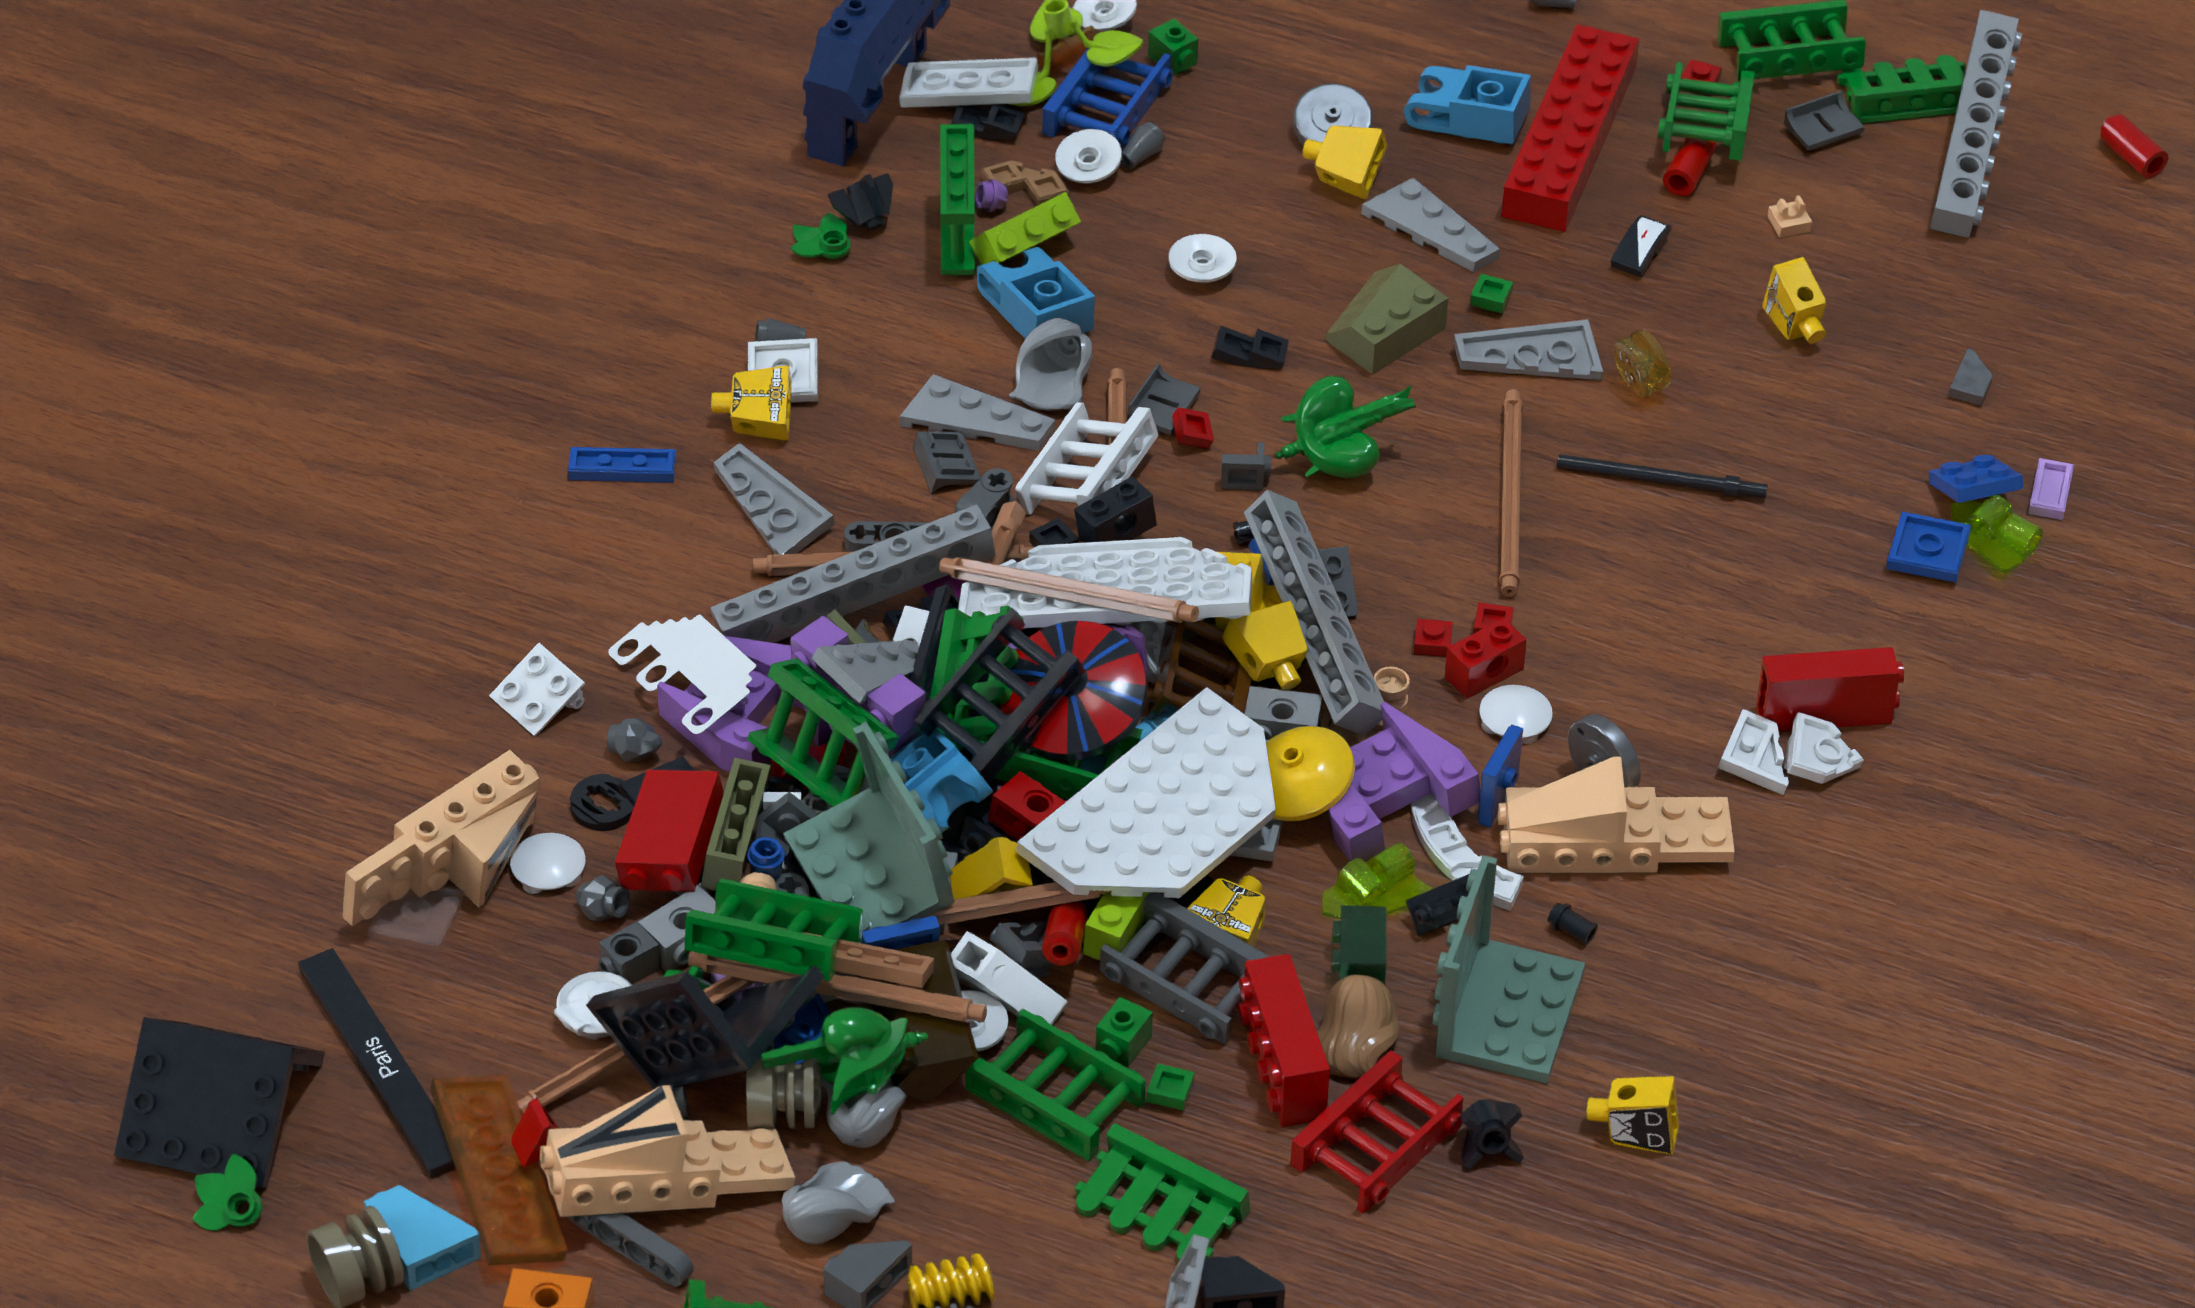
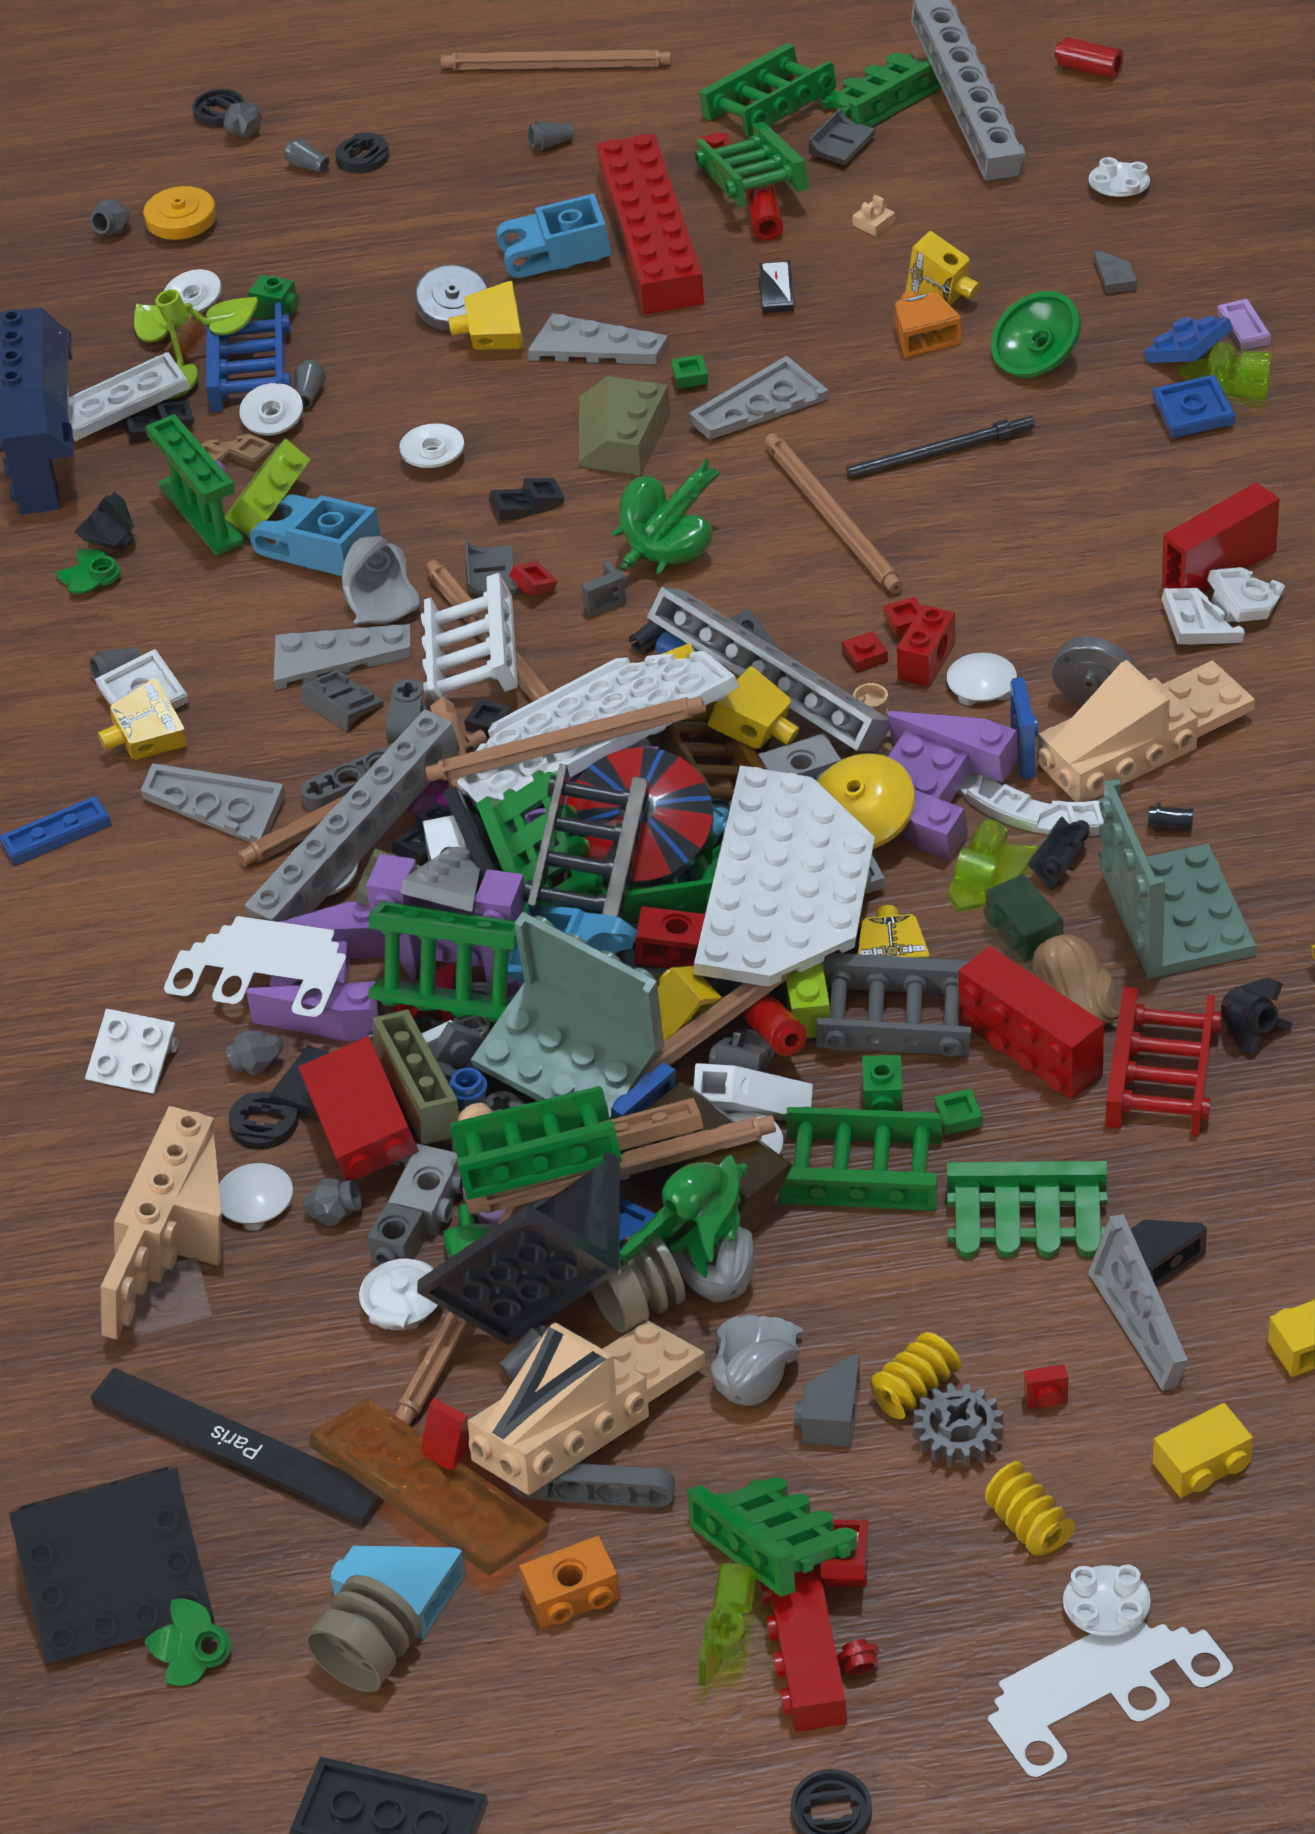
camera: 25 degrees left, 0 degrees up
black brick [1074,476,1157,543] -> none
clear yellow head [1614,329,1671,398] -> none
none -> orange torso [894,291,962,358]
none -> green dish [991,291,1081,378]
none -> white dish [1089,157,1150,197]

